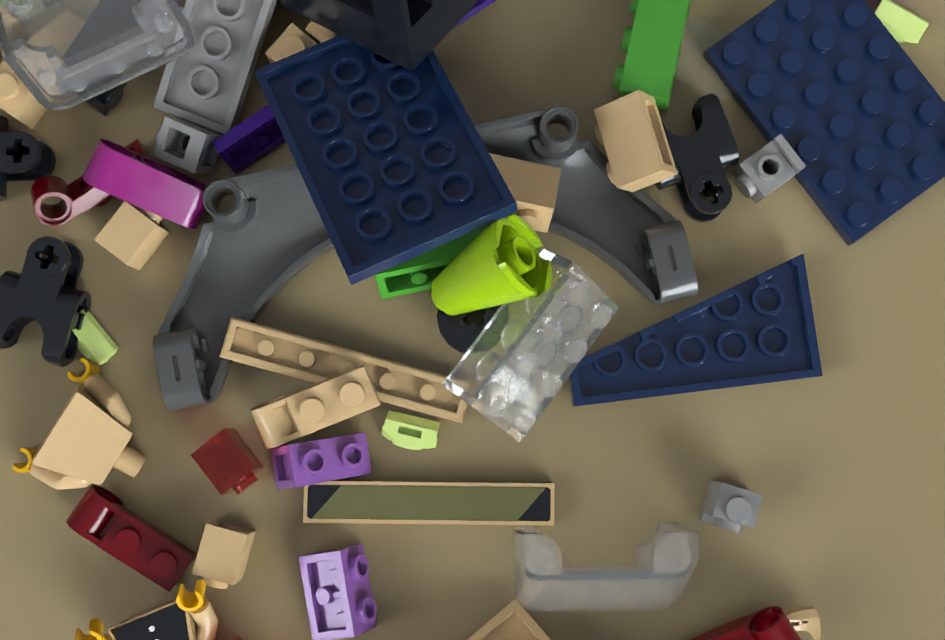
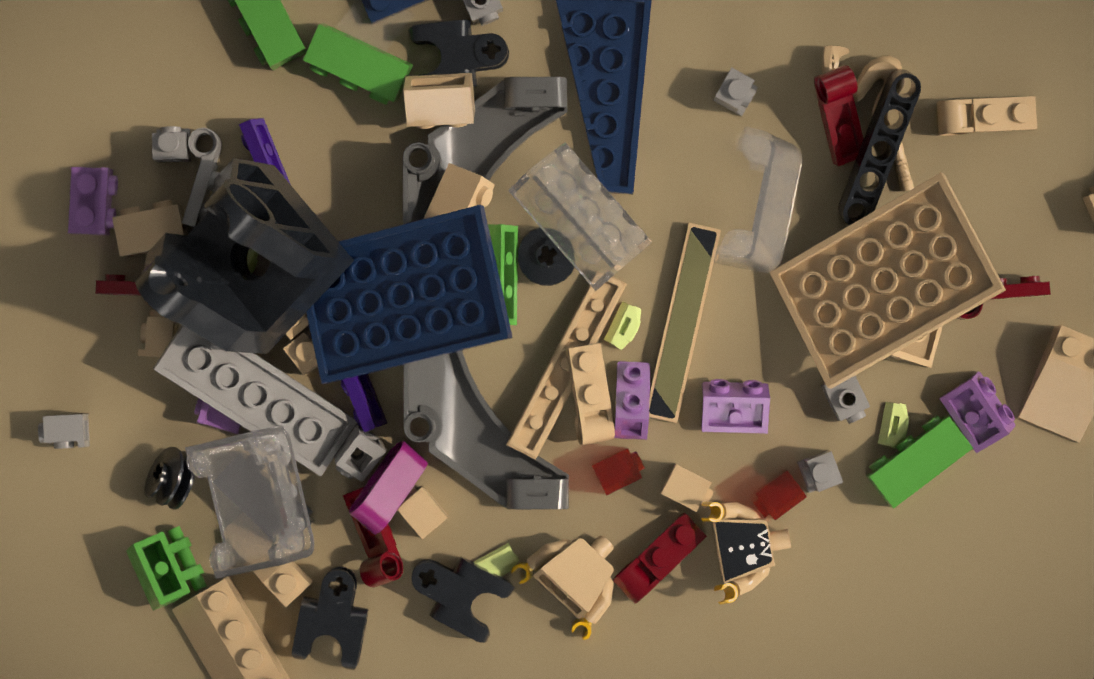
camera: 75 degrees left, 5 degrees up
lime cone [431,214,552,316] -> none

